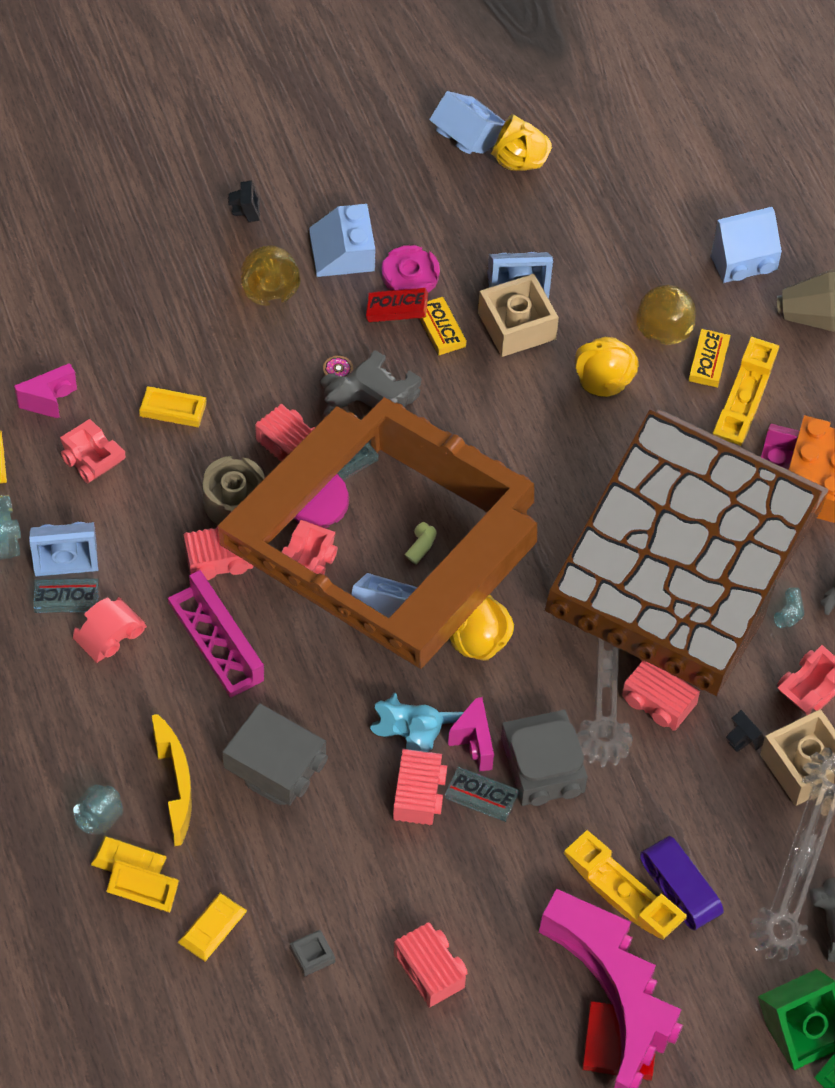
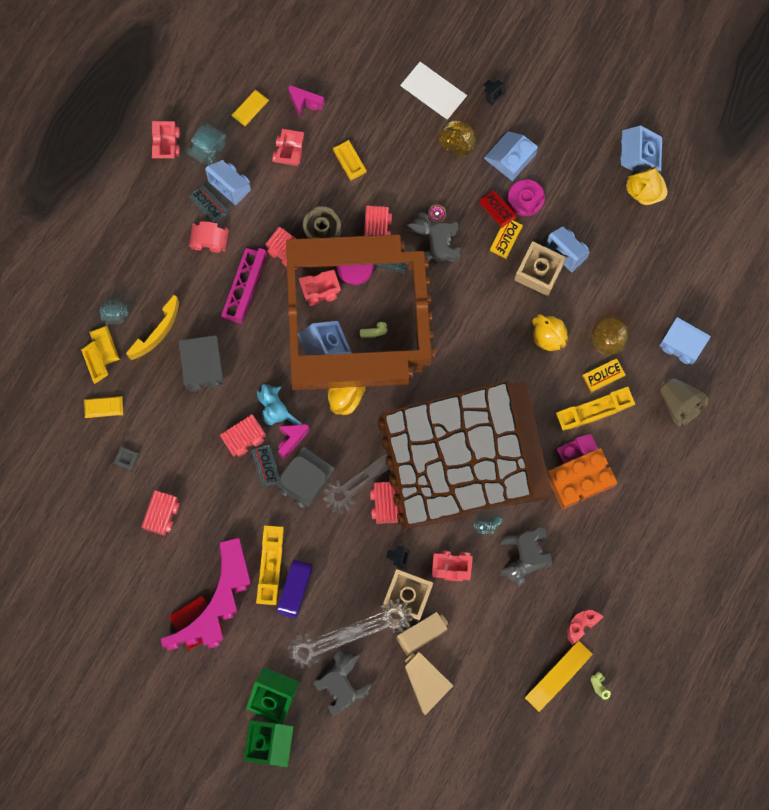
camera: 50 degrees right, 20 degrees up
none -> white sticker [400,62,467,120]

